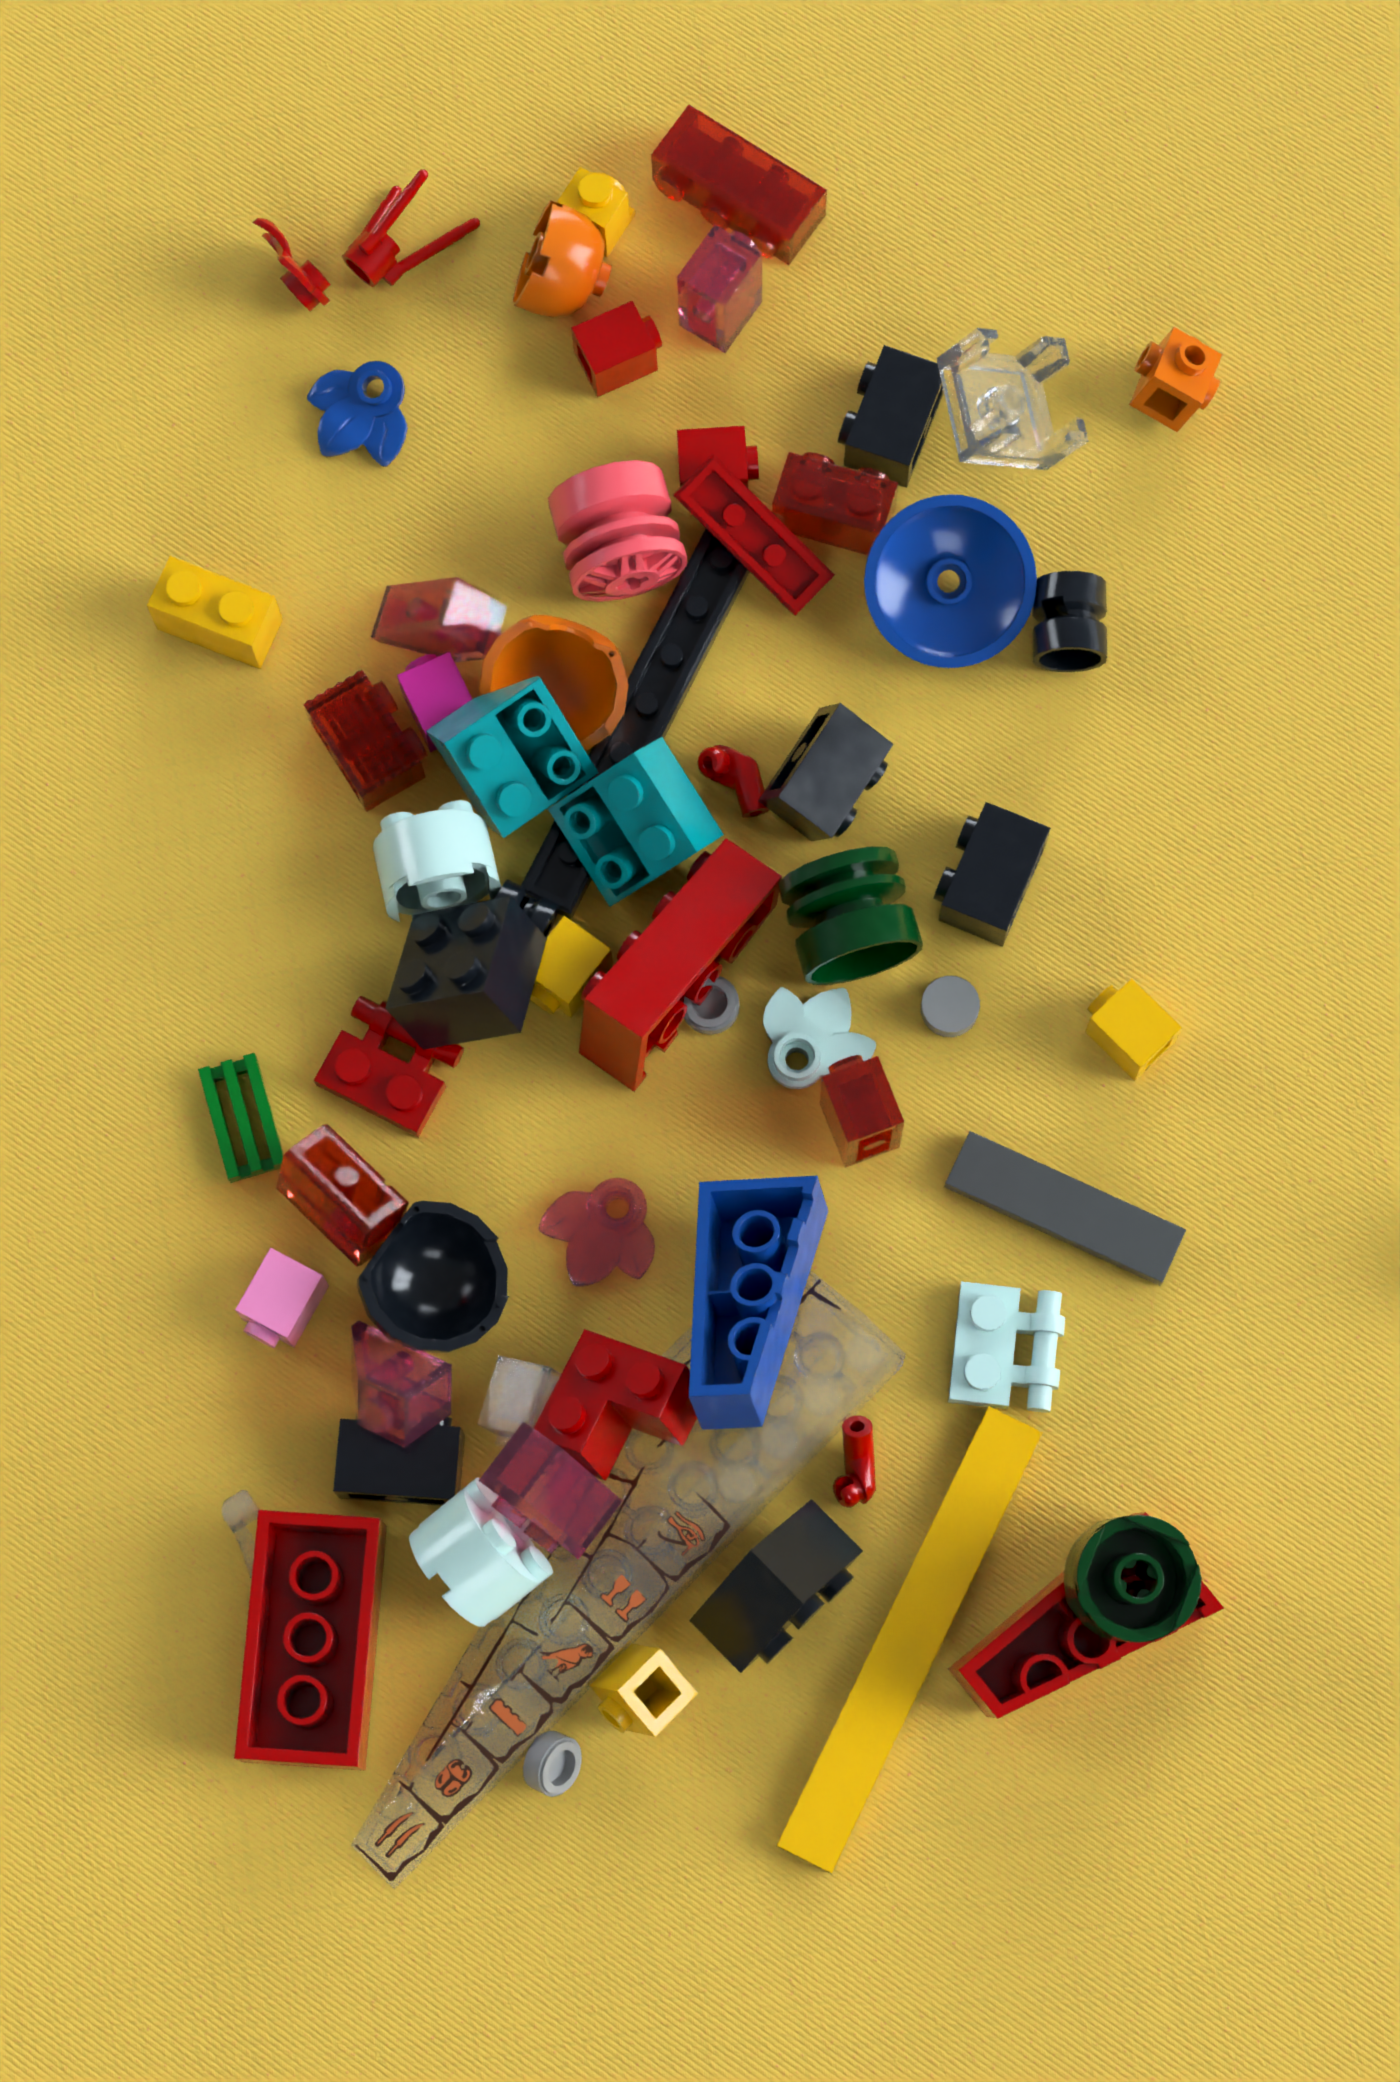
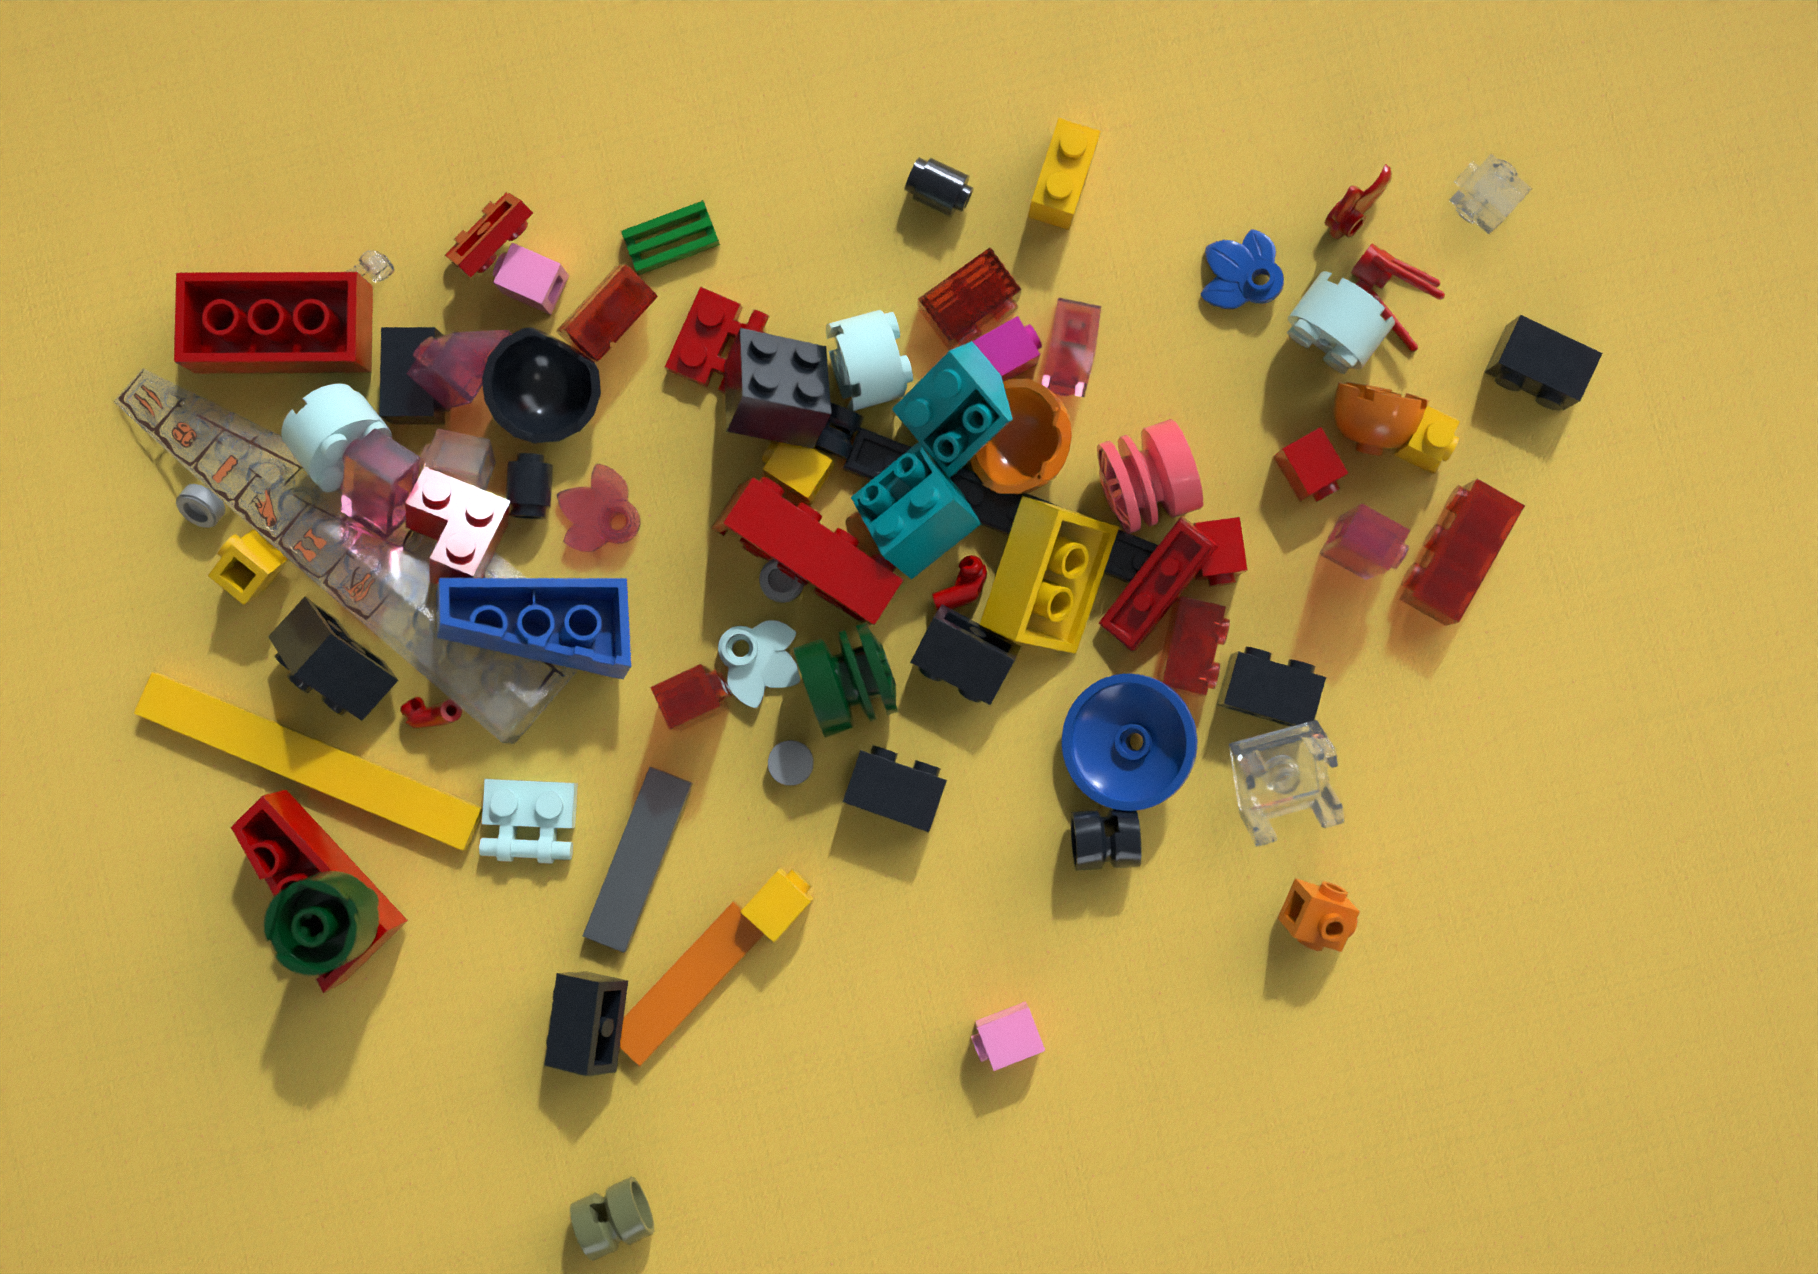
camera: 85 degrees right, 10 degrees up
none -> red plate [445,192,533,278]
none -> black brick [506,453,553,519]
none -> black brick [544,971,629,1076]
none -> orange tile [620,901,764,1067]
none -> black brick [905,157,974,217]
none -> bright pink brick [971,1001,1045,1071]
none -> yellow slope [979,496,1119,654]
none -> light aqua brick [1287,271,1395,374]
none -> clear brick [1449,154,1532,234]
none -> black brick [1484,315,1603,410]

